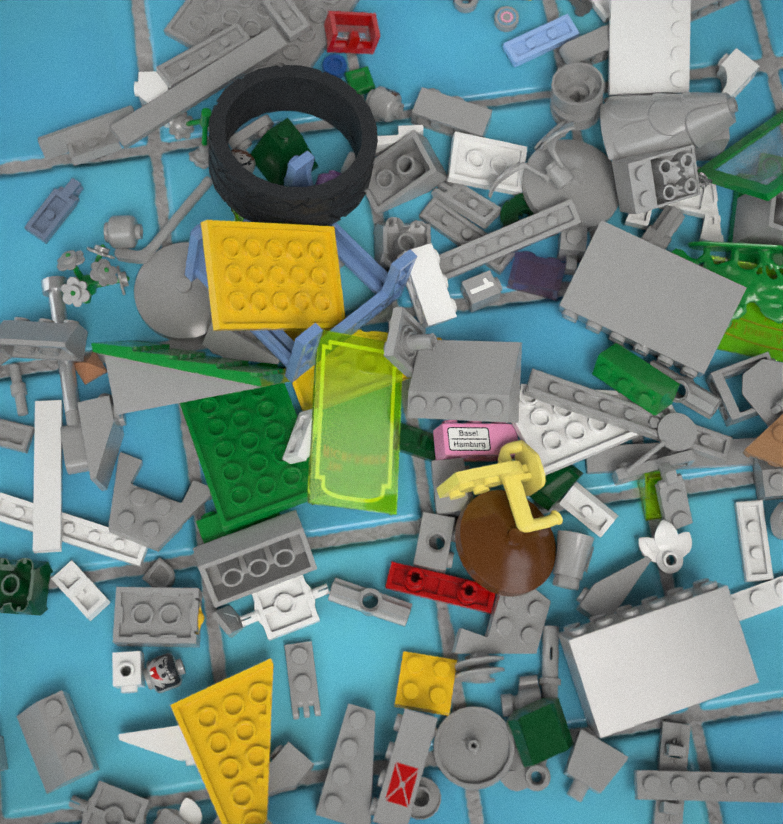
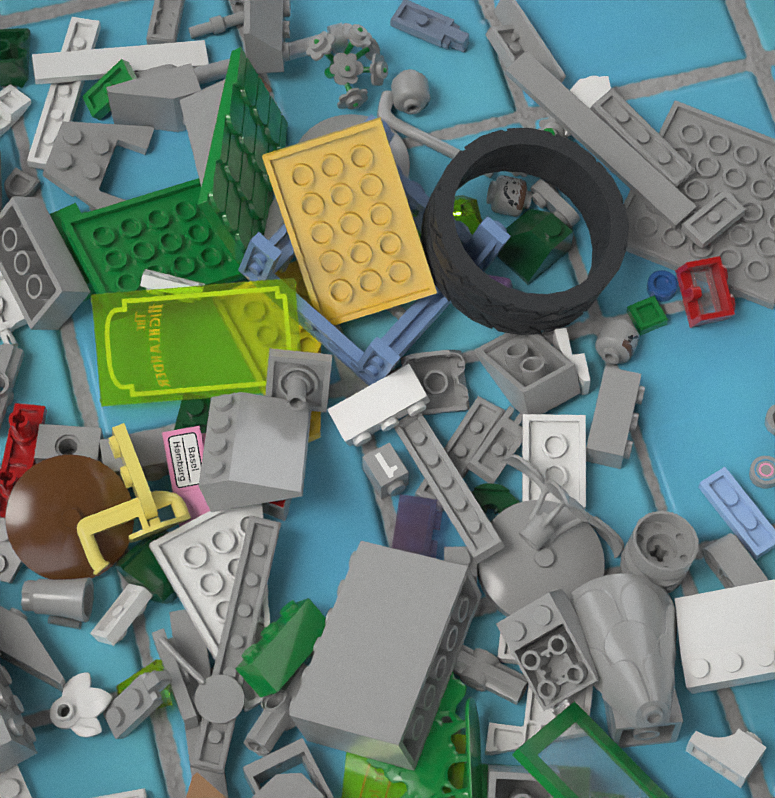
camera: 85 degrees right, 10 degrees down
none -> green plate [82,59,137,120]

